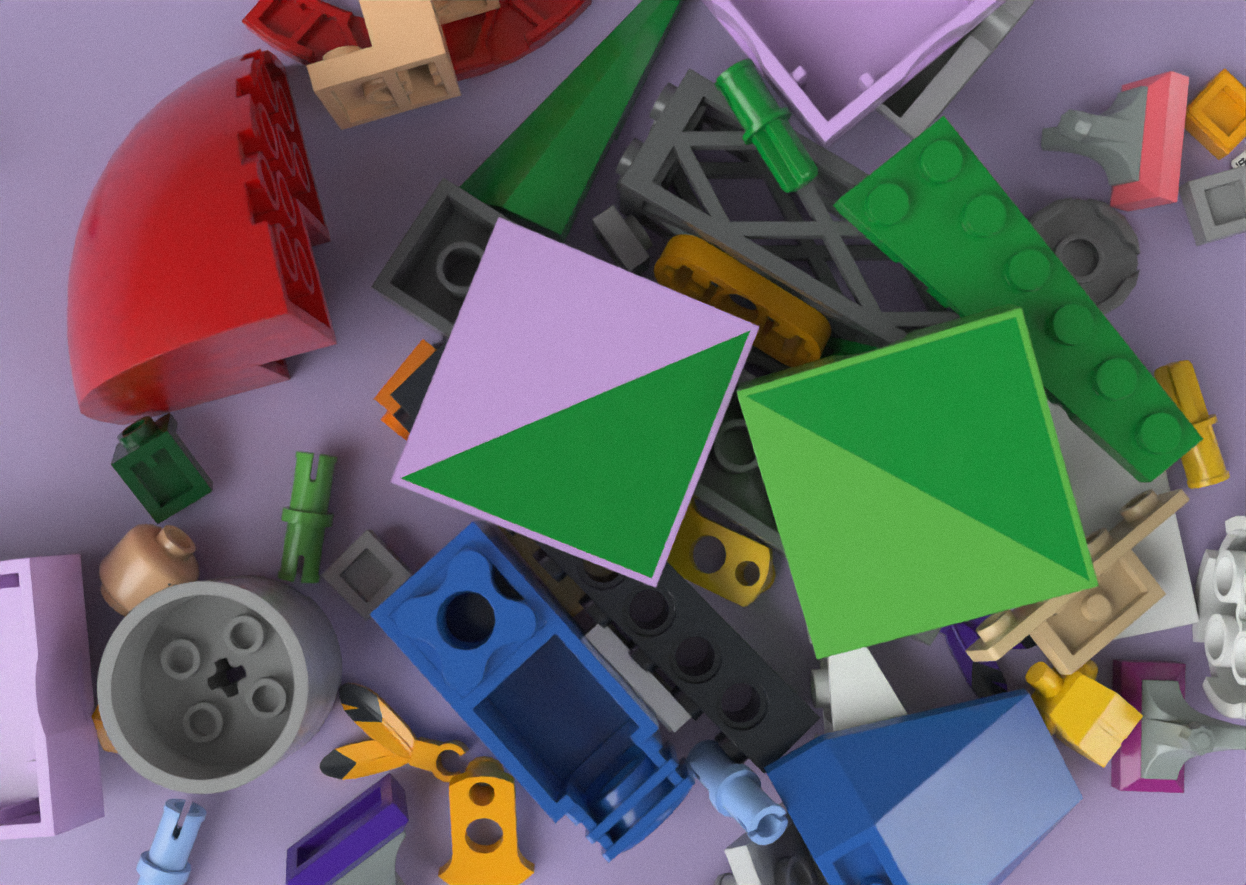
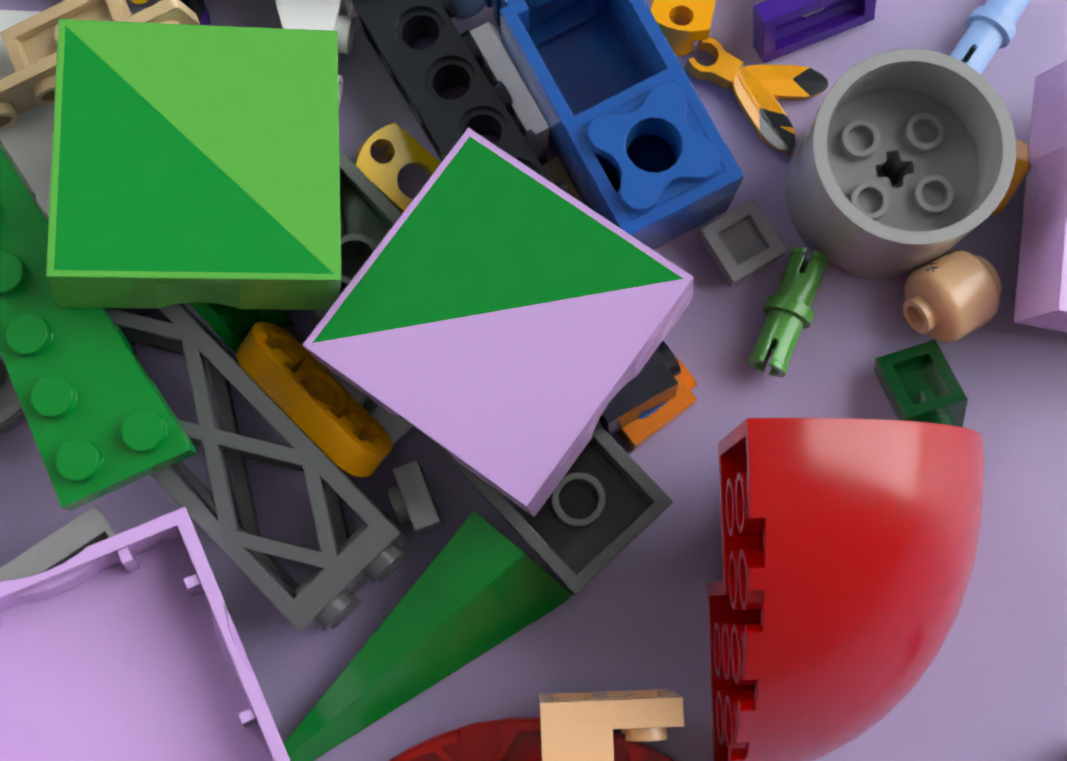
camera: 165 degrees left, 5 degrees down
green axle [714,58,818,193] -> none

